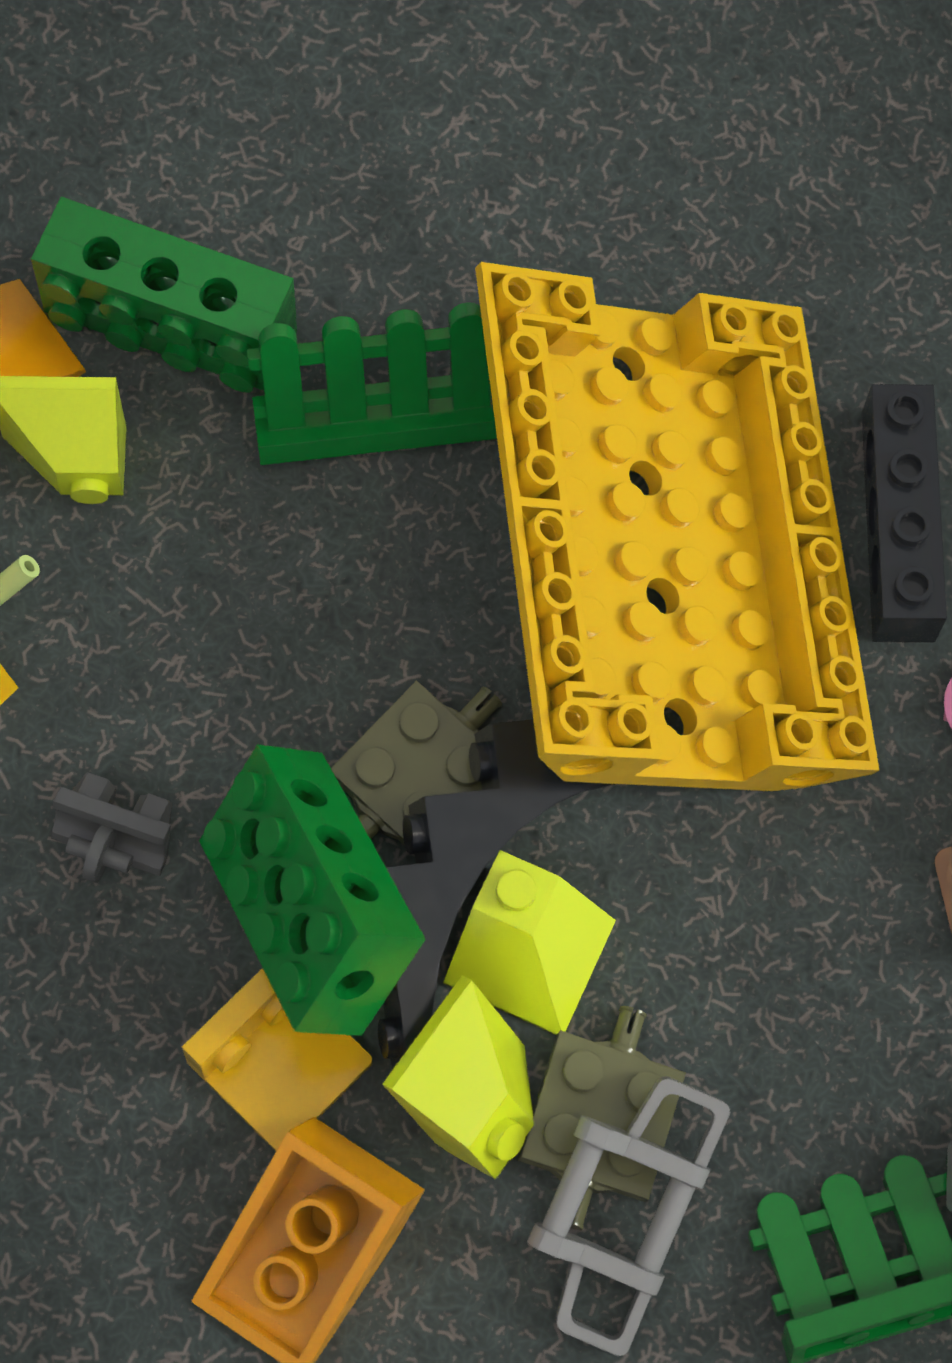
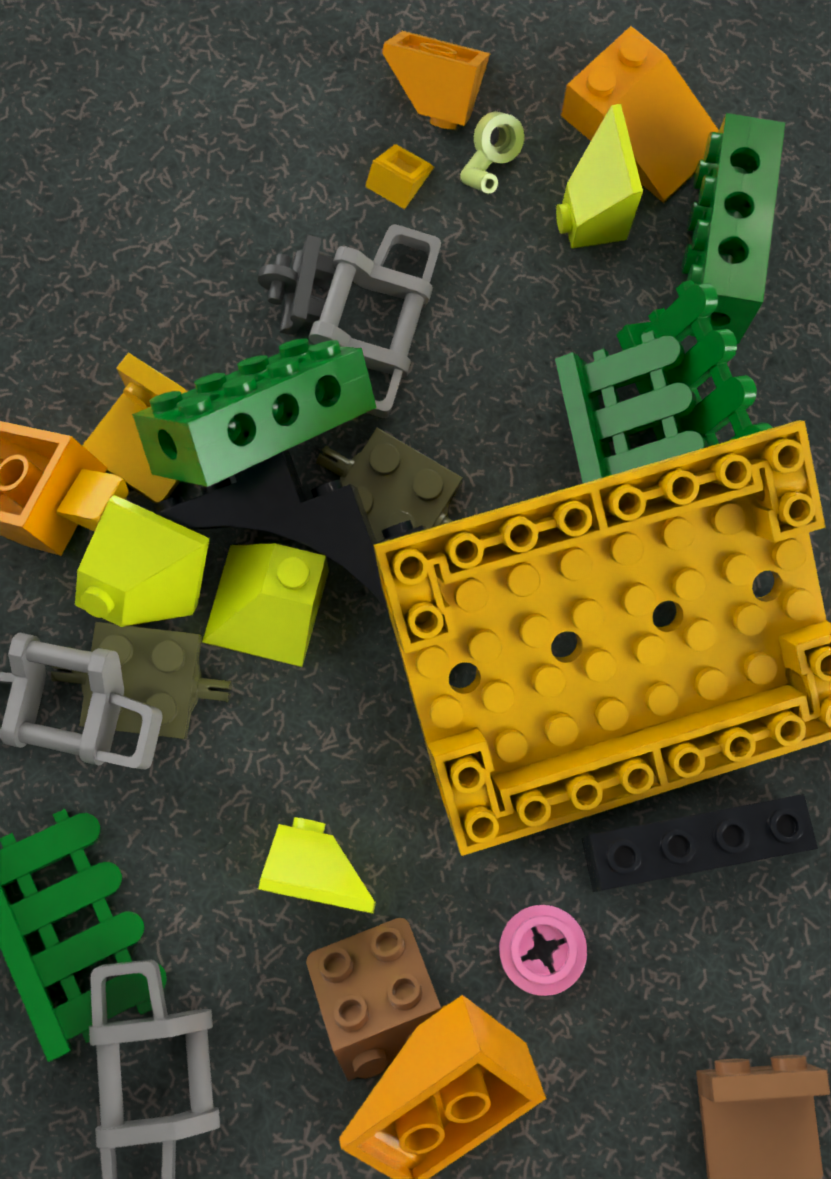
camera: 80 degrees right, 5 degrees up
none -> yellow slope [56,469,129,532]
none -> neon yellow slope [258,817,376,914]
none -> light grey bar [309,224,441,418]
none -> green fence [555,330,708,483]

